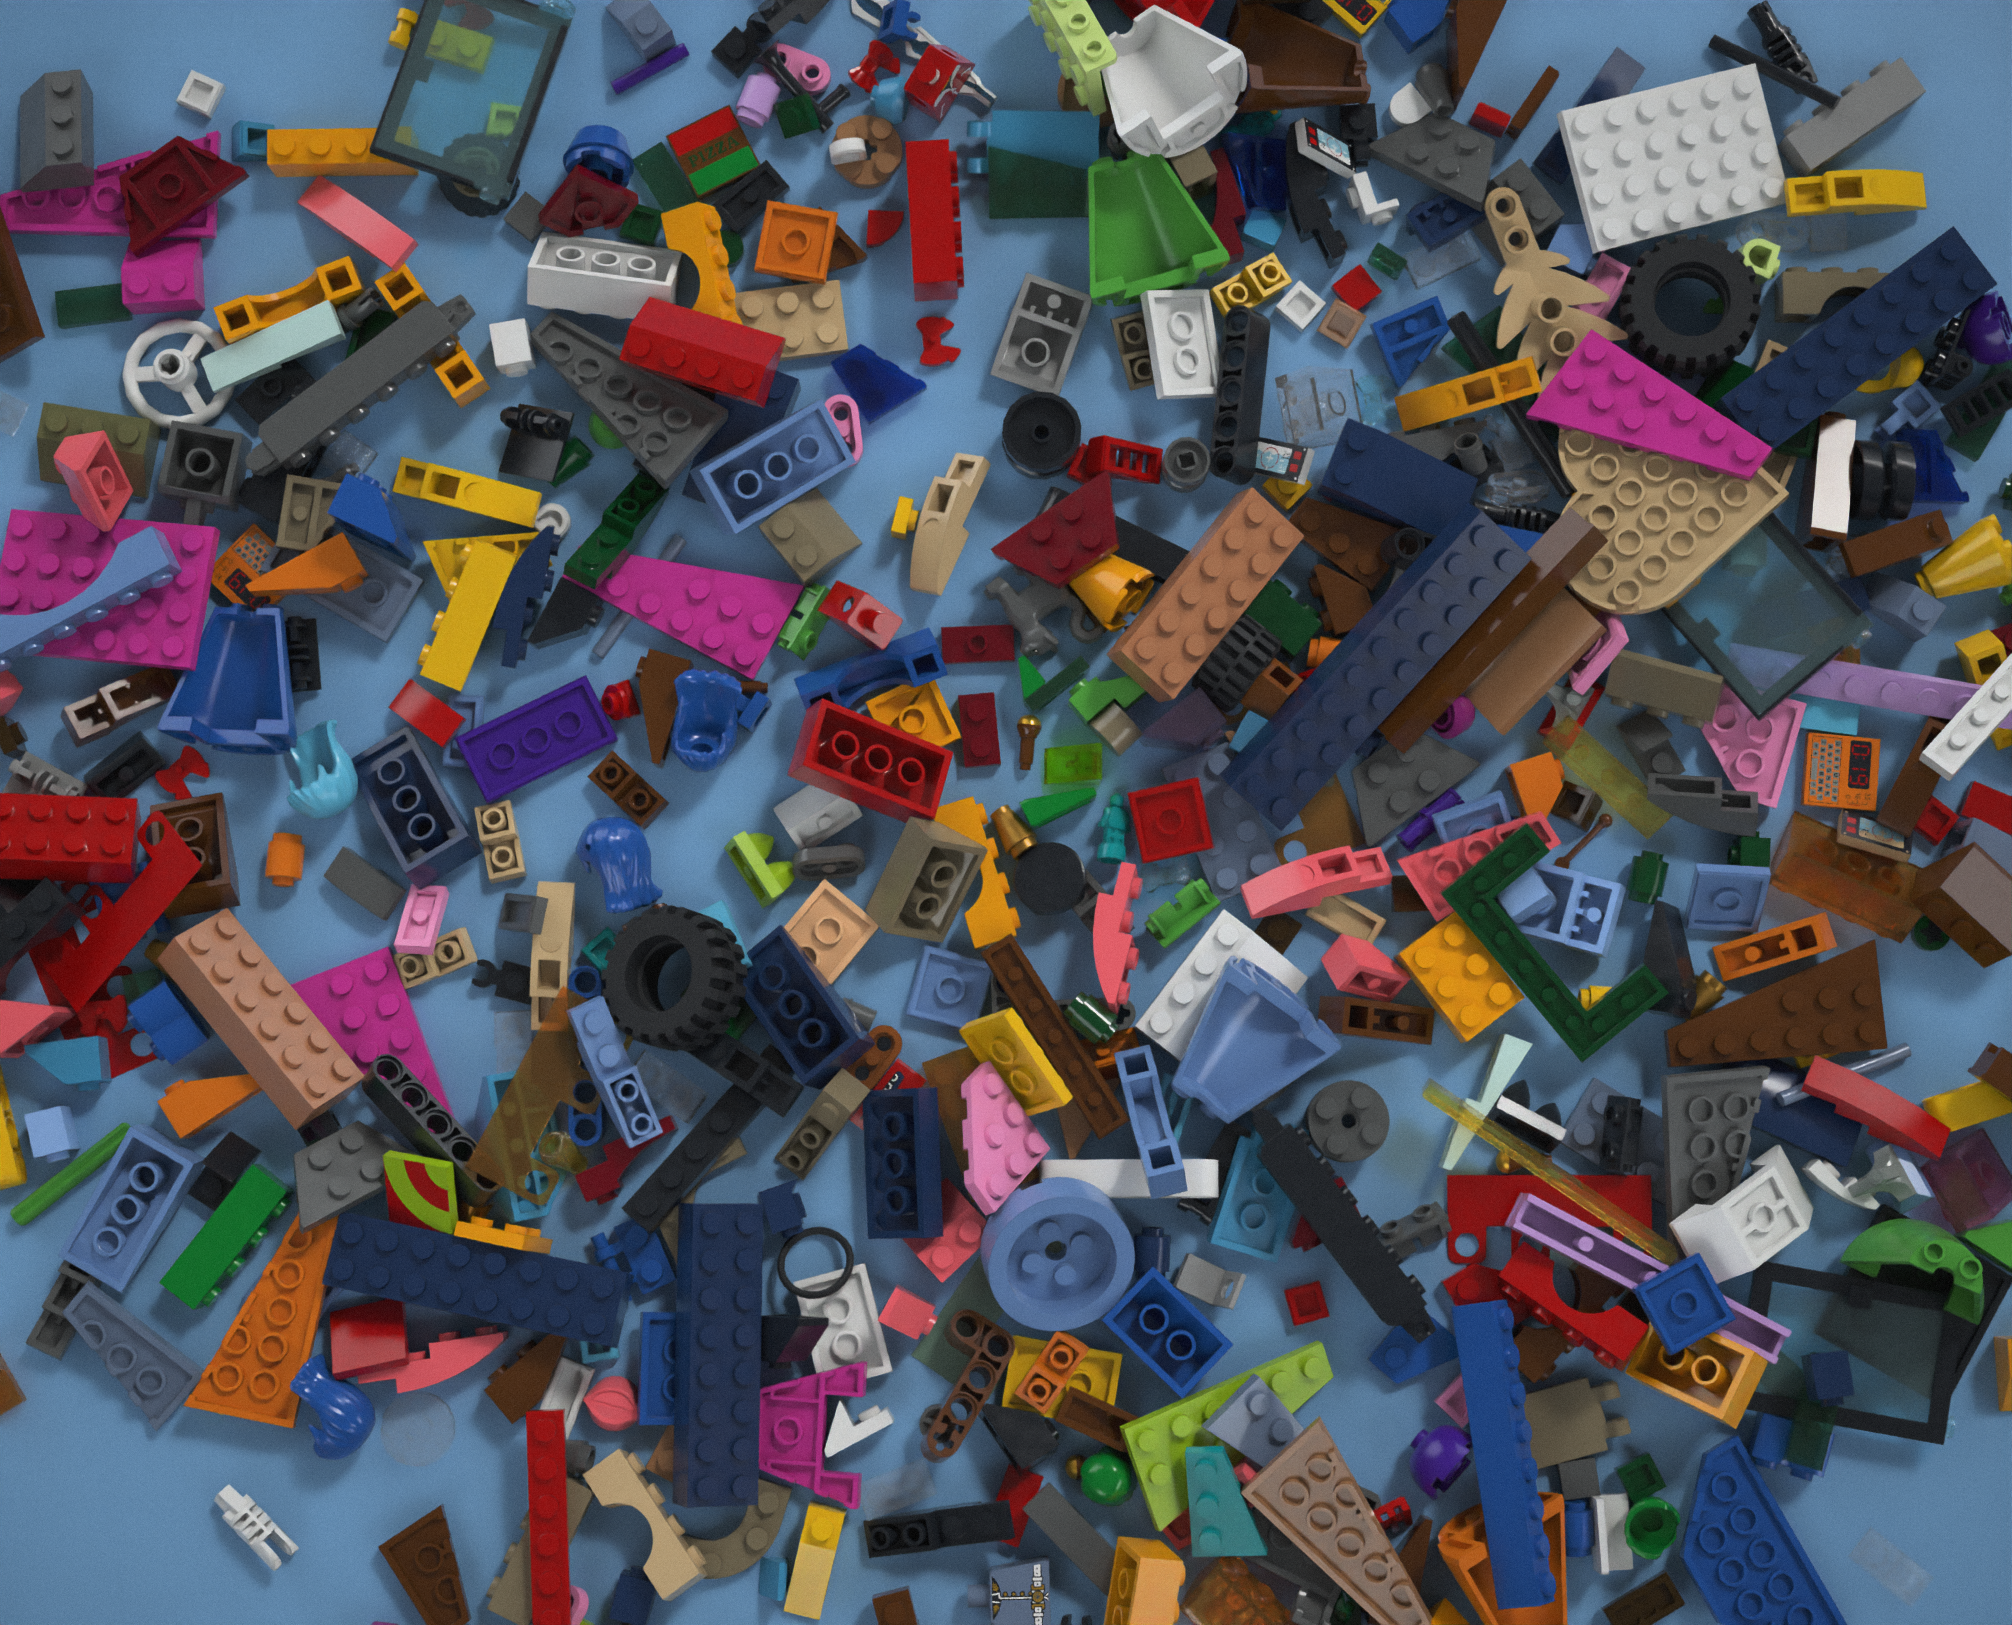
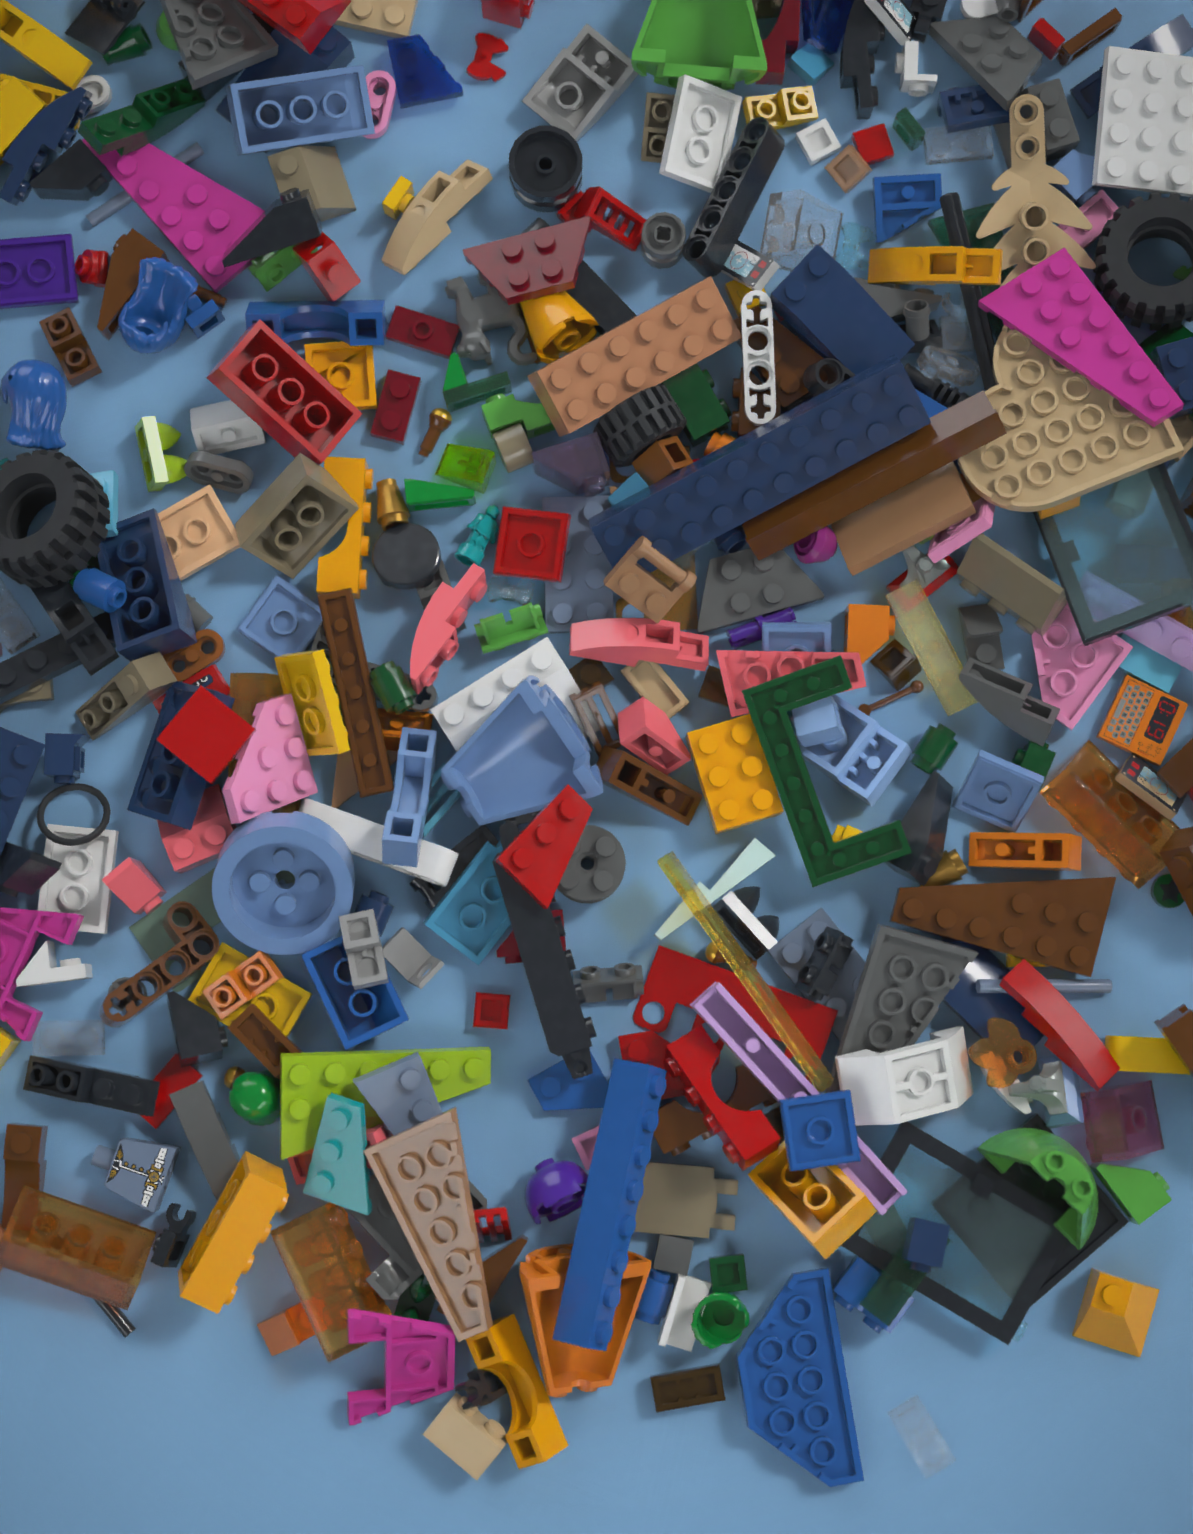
camera: 20 degrees right, 0 degrees up
none -> blue brick [73,568,127,613]
none -> red tile [156,685,256,784]
none -> black slope [222,188,323,268]
none -> light grey slope [339,909,389,990]
none -> red wing [495,784,593,910]
none -> tile [569,681,623,757]
none -> medium nougat plate [603,536,697,624]
none -> white beam [741,290,776,426]
none -> clear orange plate [968,1017,1037,1088]

